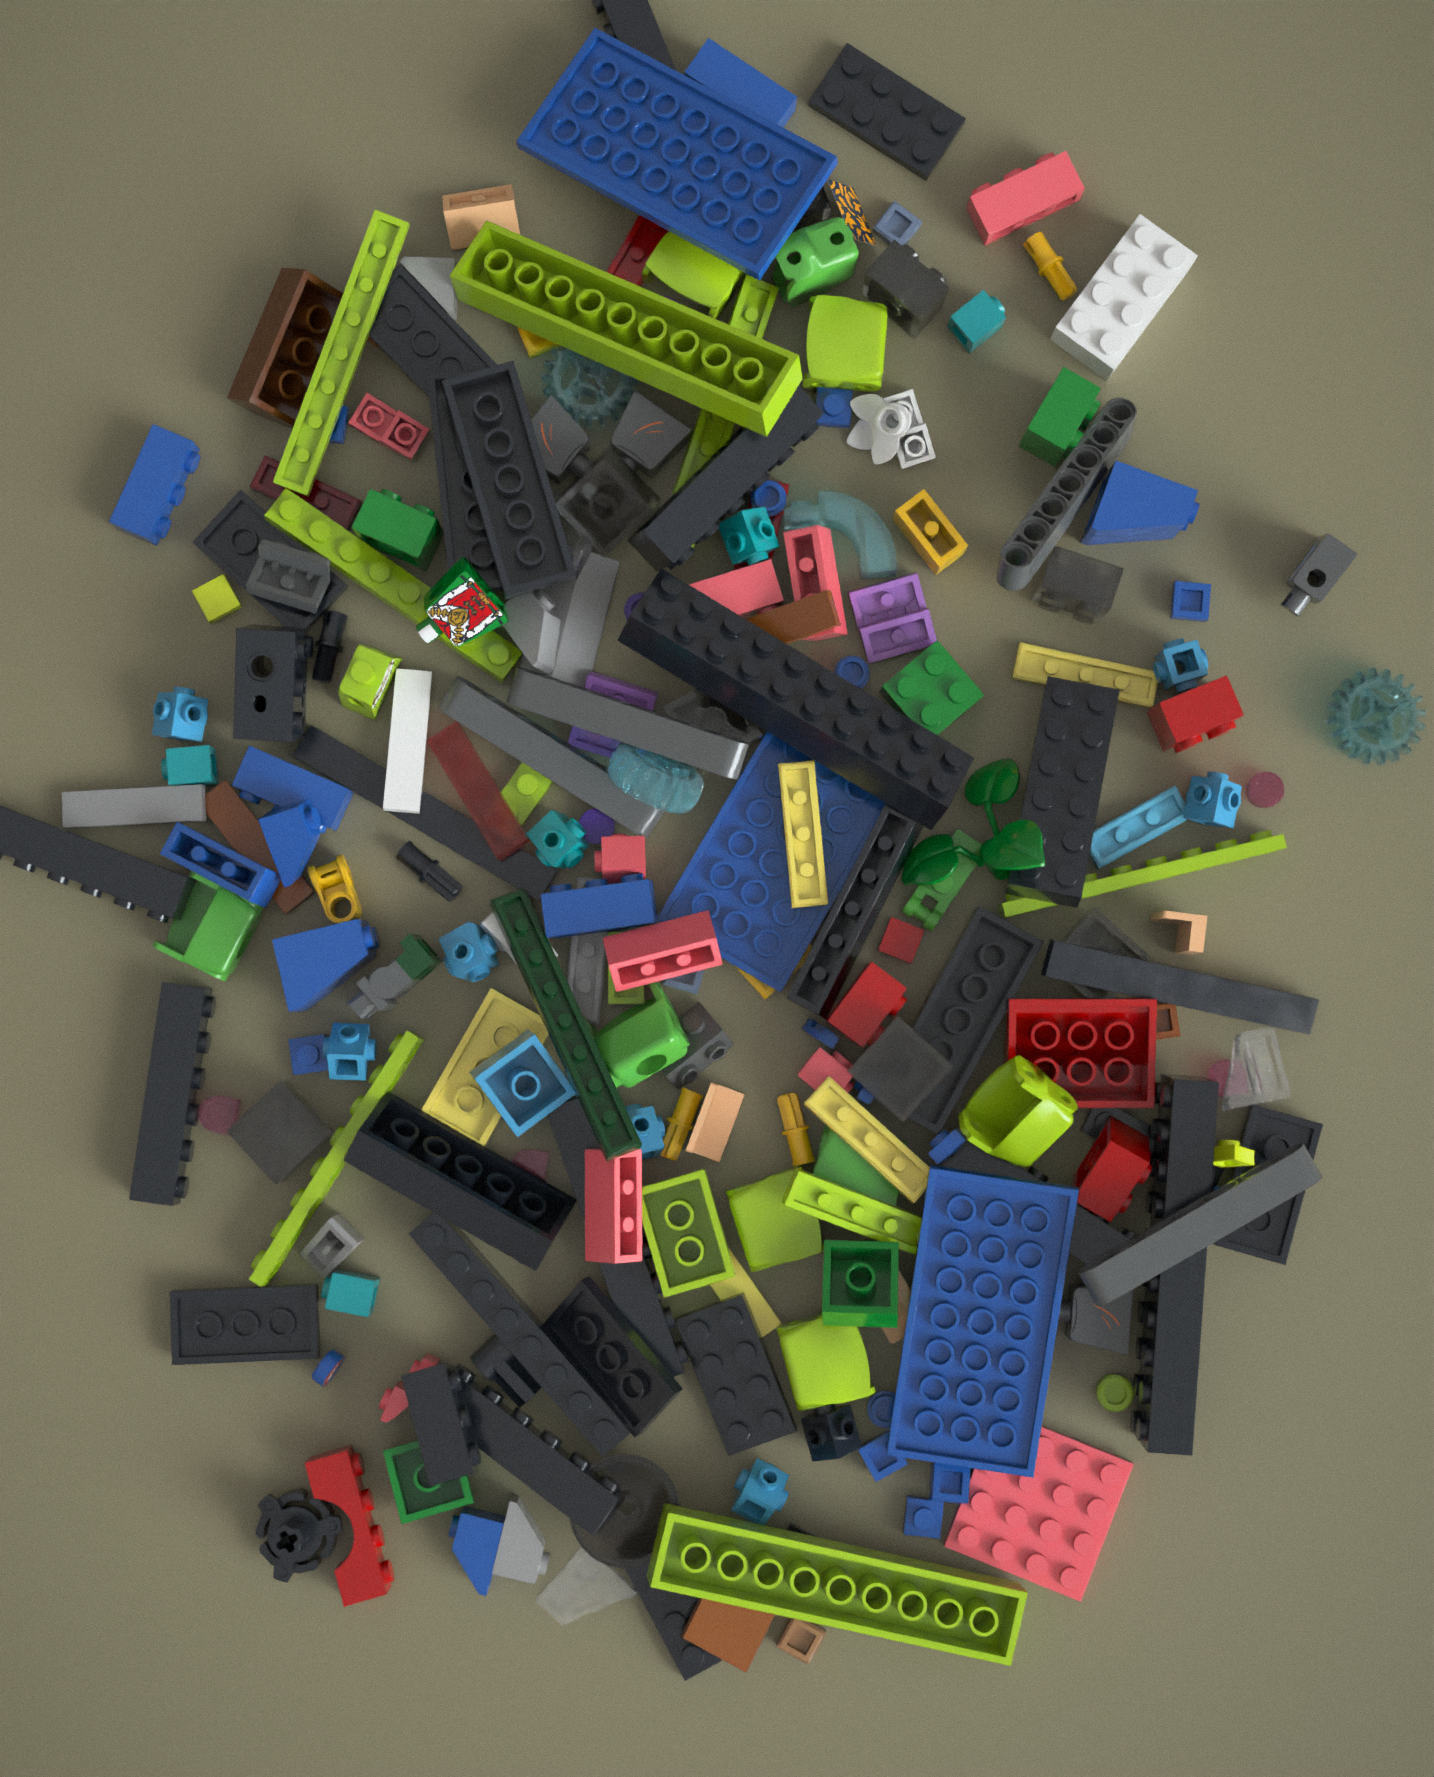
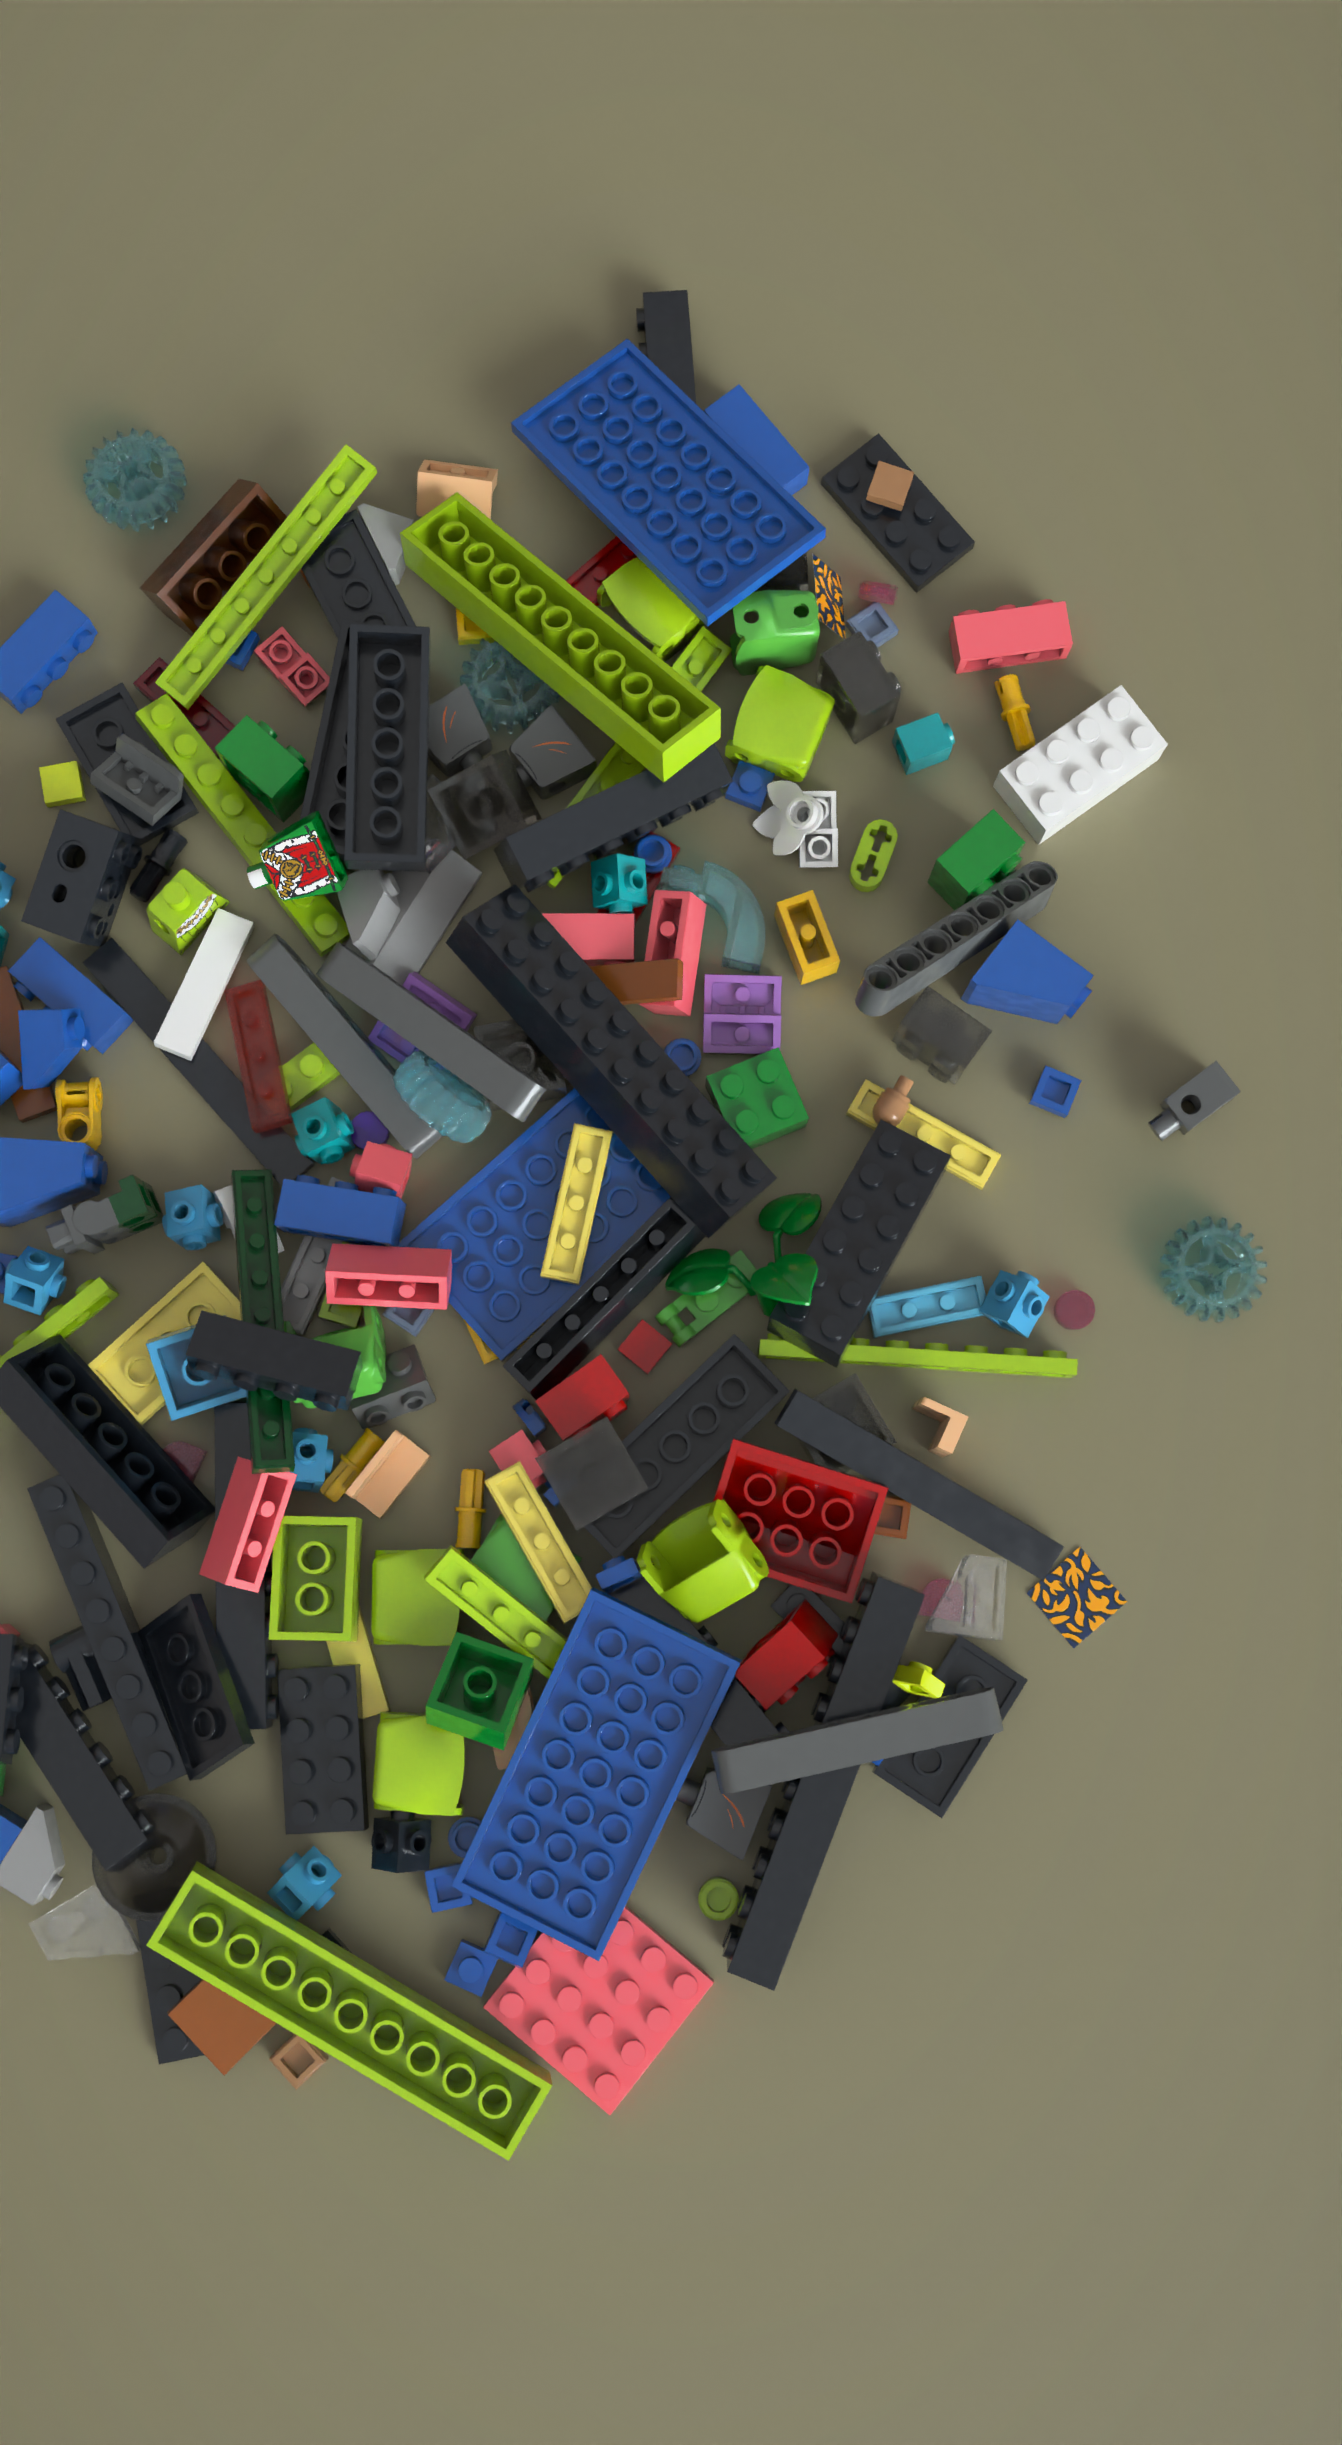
camera: 15 degrees right, 5 degrees down
black axle [396,841,462,901] -> none
red brick [1147,675,1244,754] -> none
dark azure brick [1153,638,1208,693] -> none
none -> clear light blue gear [83,427,187,532]
none -> black brick [186,1311,363,1412]
none -> lime beam [849,819,898,892]
none -> clear pink tile [858,581,899,605]
none -> medium nougat tile [866,461,914,512]
none -> medium nougat cylinder [873,1075,914,1127]
none -> sticker [1027,1547,1127,1648]

